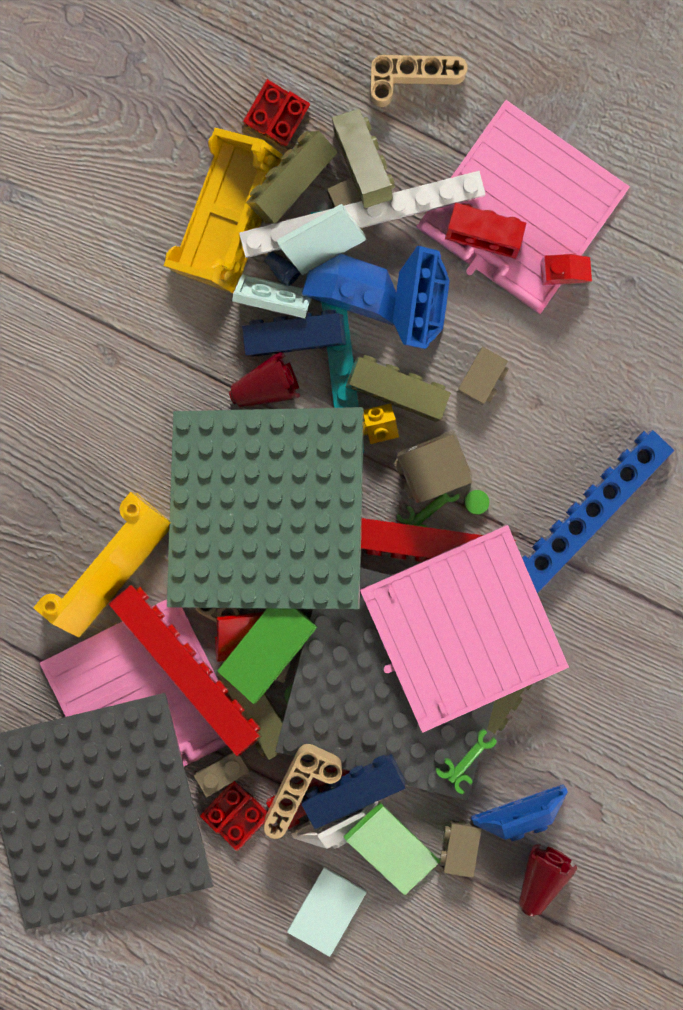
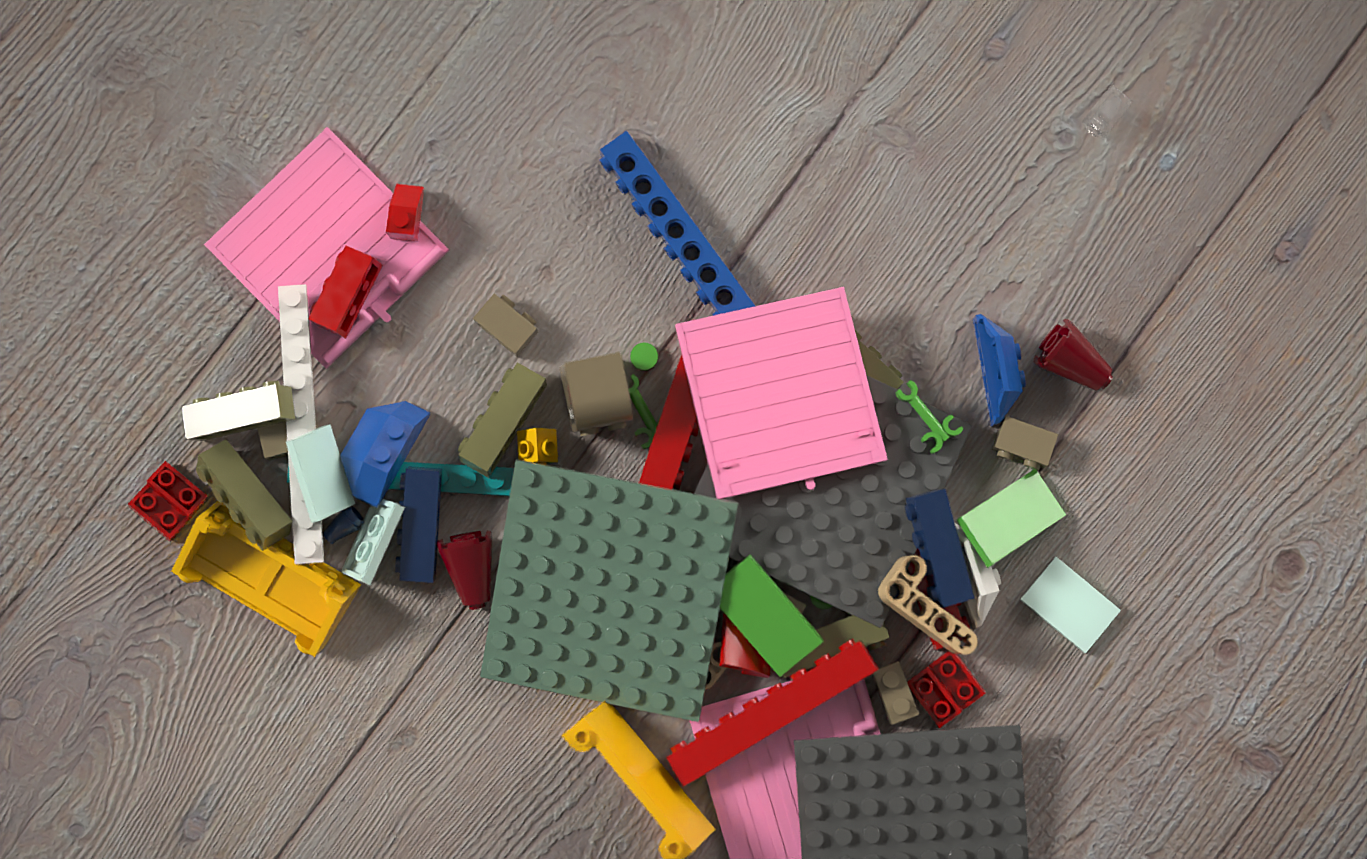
camera: 80 degrees left, 5 degrees down
tan beam [370,55,468,107] -> none
blue wedge [392,246,450,349] -> none

